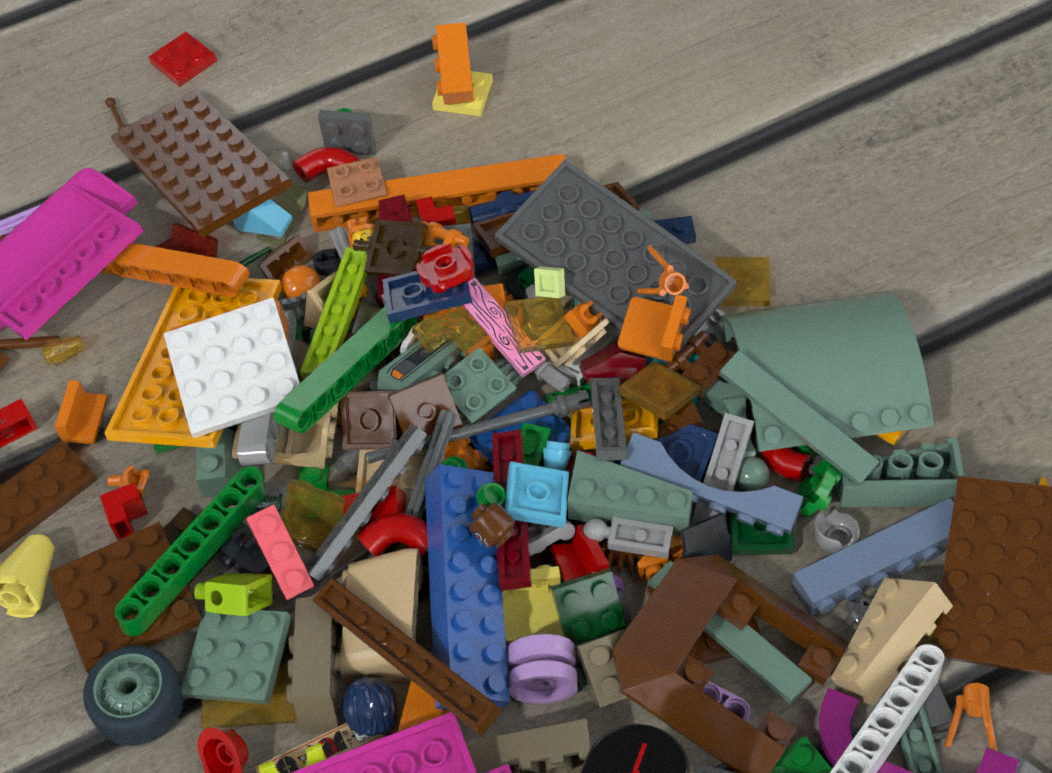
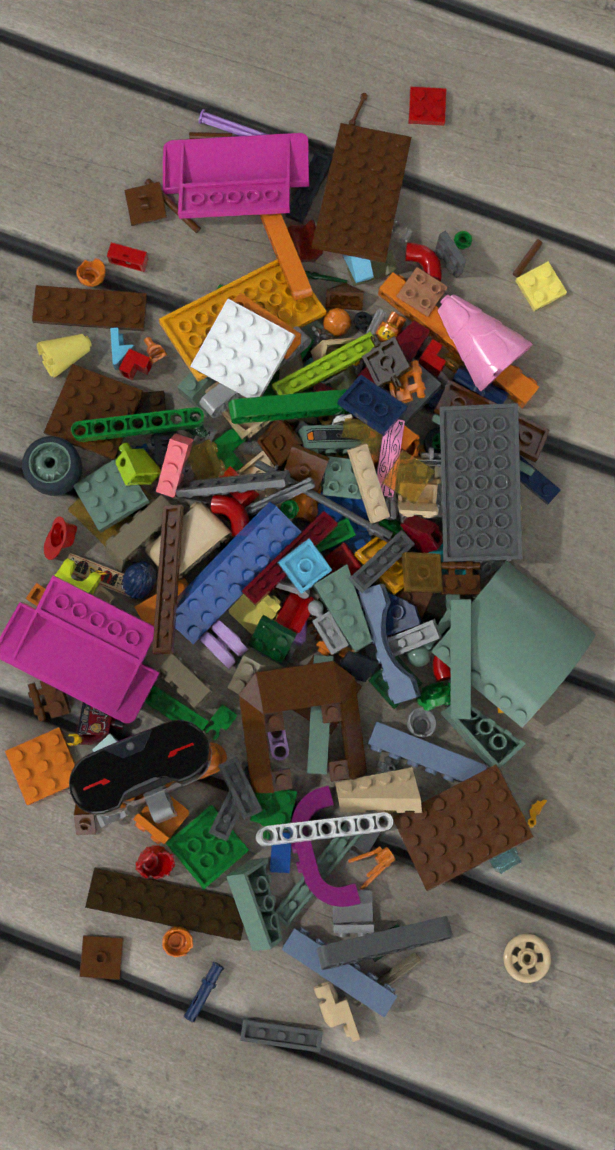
camera: 40 degrees right, 25 degrees up
clear yellow cone [40,335,84,366] -> none
orange panel [54,380,108,444] -> none
red plate [416,244,474,293] -> none
orange wedge [432,22,474,105] -> none
reddish brown head [469,502,516,548] -> none
green plate [476,483,506,507] -> none
yellowish green plate [534,266,565,298] -> none
medium azure cone [543,441,572,471] -> none
orange tile [563,300,603,338] -> none
orange bracket [618,295,691,362] -> none
orange plant [637,245,689,296] -> none
clear yellow plate [715,257,770,306] -> none
none -> medium azure slope [110,328,136,370]
none -> black plate [286,151,332,224]
none -> tan plate [347,443,390,523]
none -> bright pink cone [438,294,533,391]
none -> reddish brown piece [513,239,543,278]

